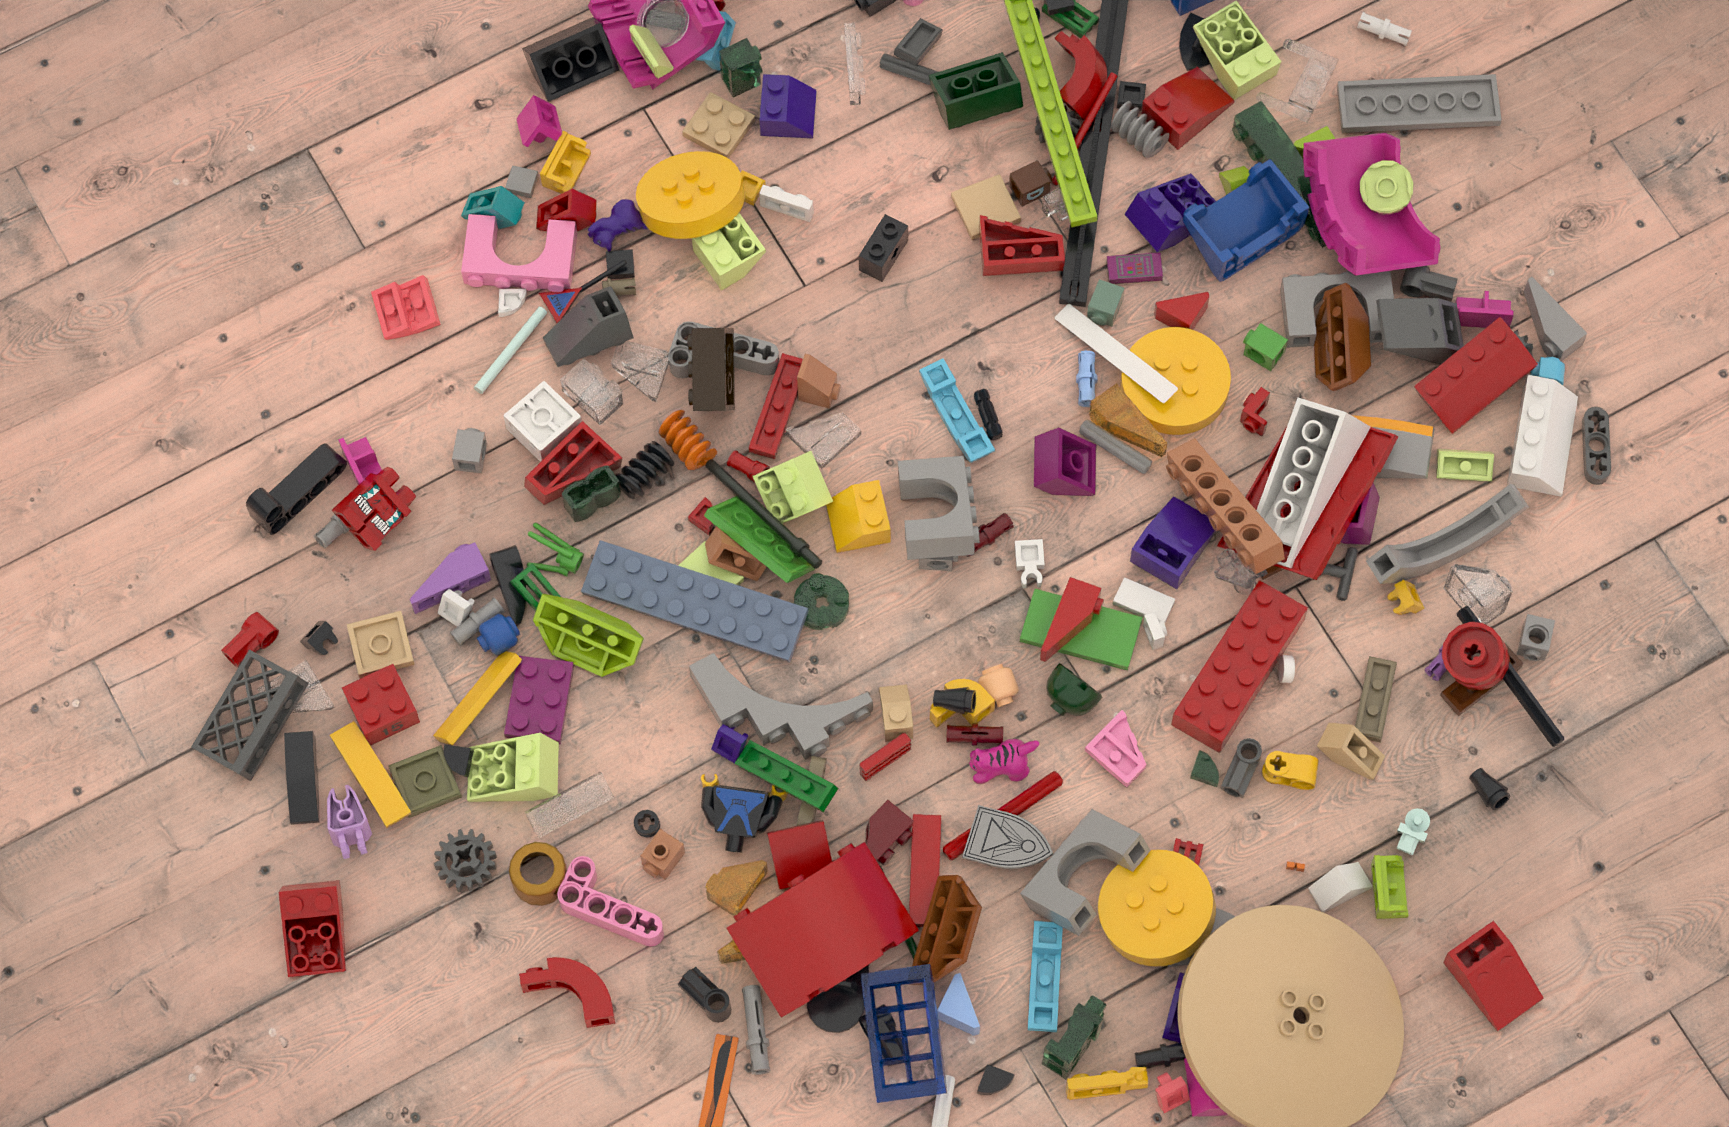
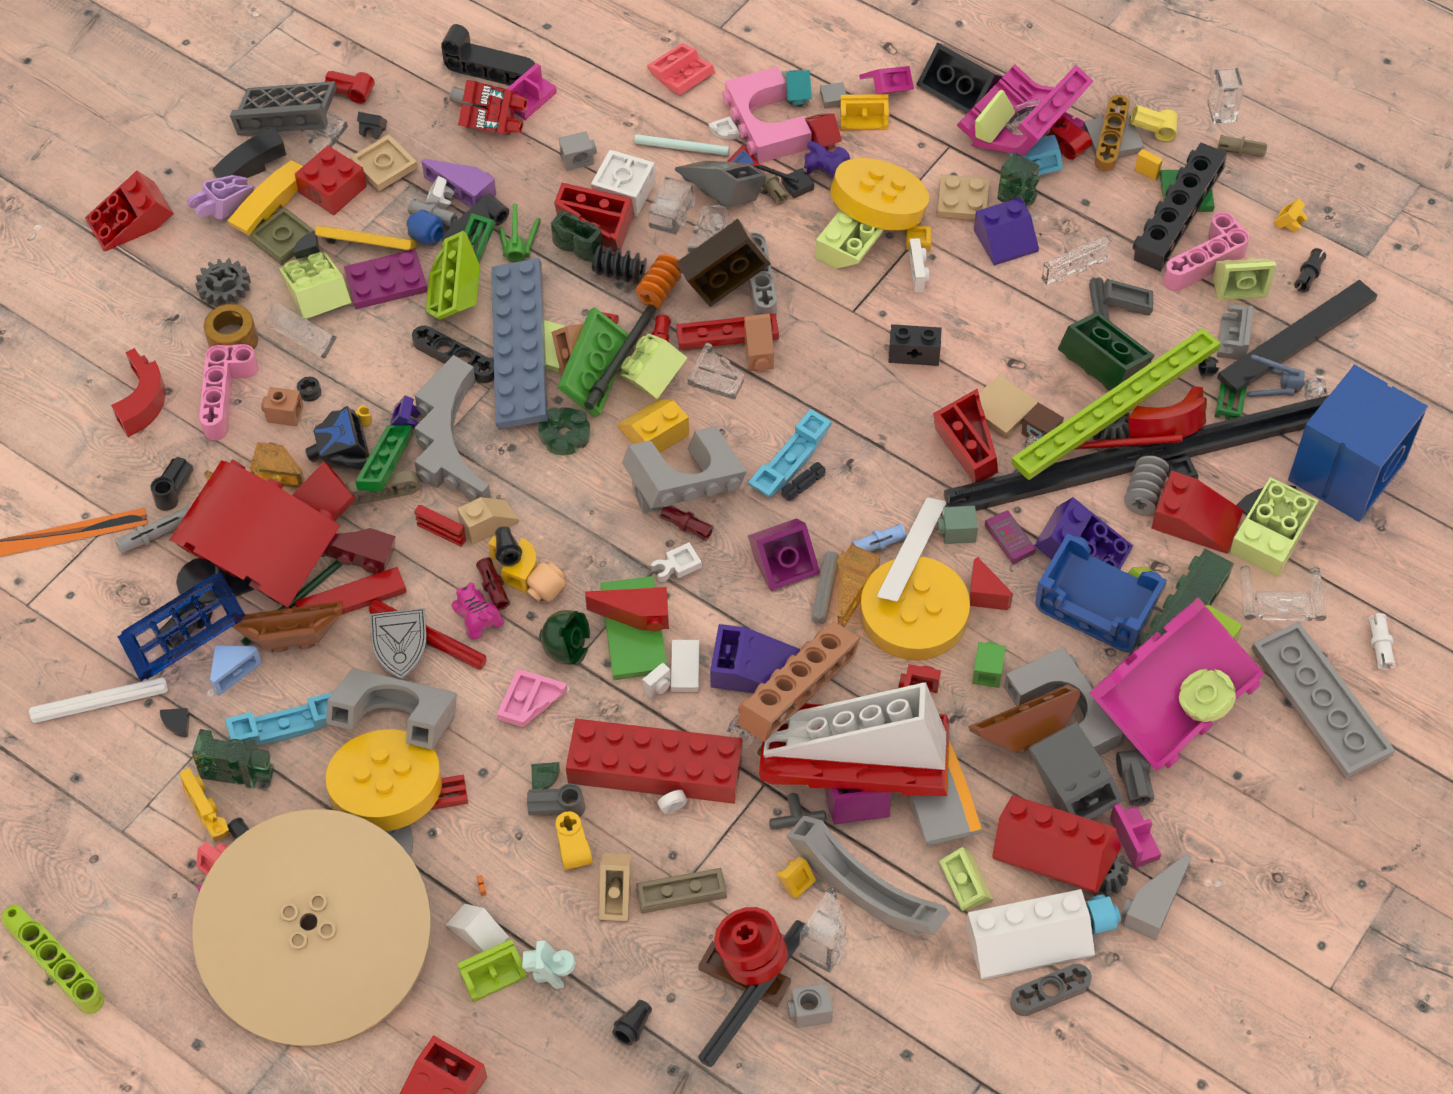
camera: 65 degrees right, 10 degrees down
none -> black beam [412,326,494,383]

